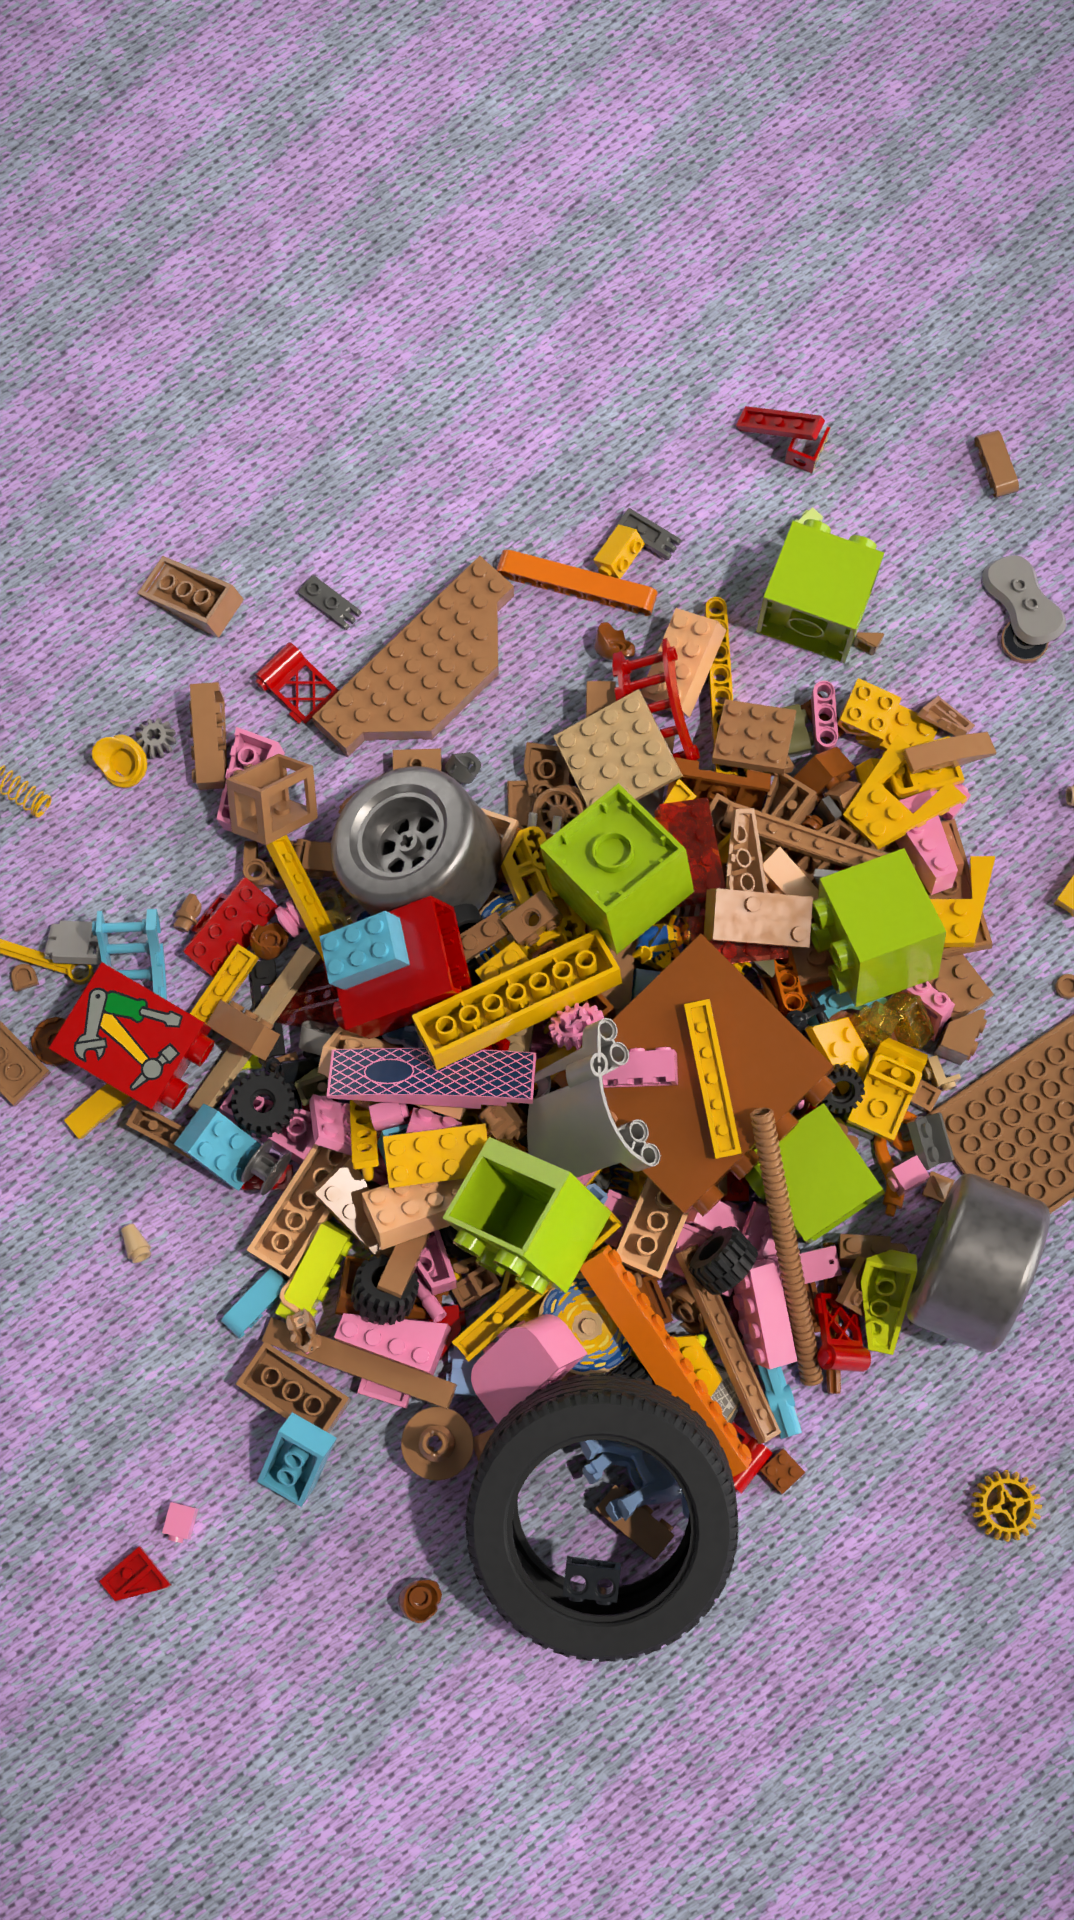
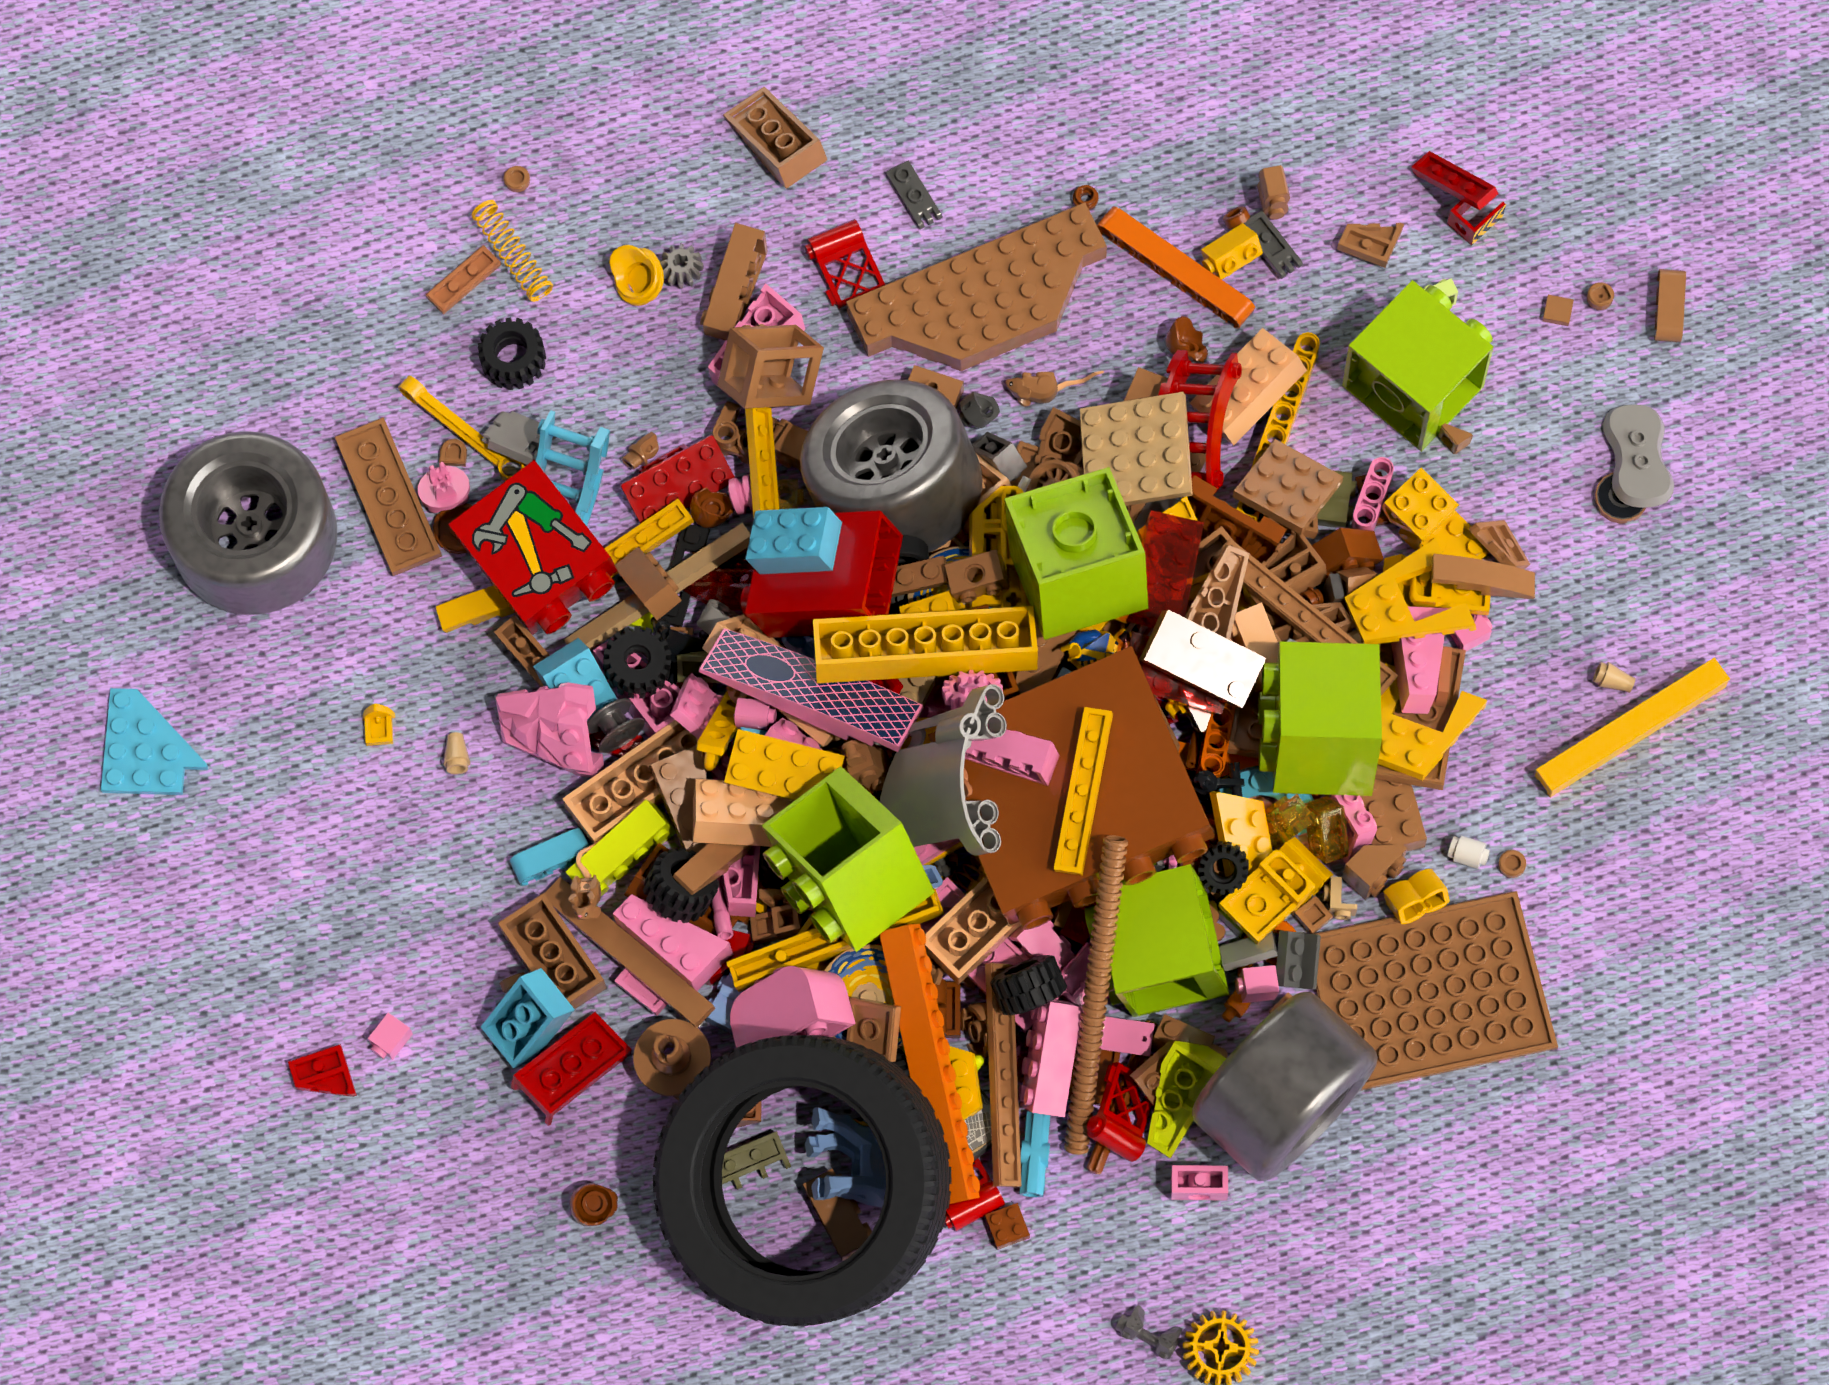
camera: 25 degrees right, 5 degrees down
black brick [563,1556,621,1605] -> none
none -> yellow tile [362,704,395,746]
none -> bright pink plate [418,462,470,513]
none -> black tyre [478,317,546,390]
none -> bright pink wedge [496,682,605,778]
none -> medium nougat tile [499,972,525,993]
none -> red plate [511,1012,632,1126]
none -> olive hinge [722,1131,791,1190]
none -> medium nougat tile [846,997,901,1062]
none -> flat silver brick [972,432,1028,481]
none -> medium nougat animal [1005,371,1104,407]
none -> dark orange plate [1073,185,1099,210]
none -> flat silver piece [1115,1305,1182,1359]
none -> bright pink brick [1171,1165,1228,1201]
none -> light grey tile [1220,931,1278,972]
none -> dark orange tile [1223,206,1250,229]
none -> medium nougat brick [1257,165,1290,220]
none -> medium nougat wing [1337,223,1404,268]
none -> yellow brick [1383,869,1450,924]
none -> white brick [1447,835,1490,869]
none -> medium nougat tile [1543,294,1574,326]
none -> medium nougat tile [1587,282,1614,310]

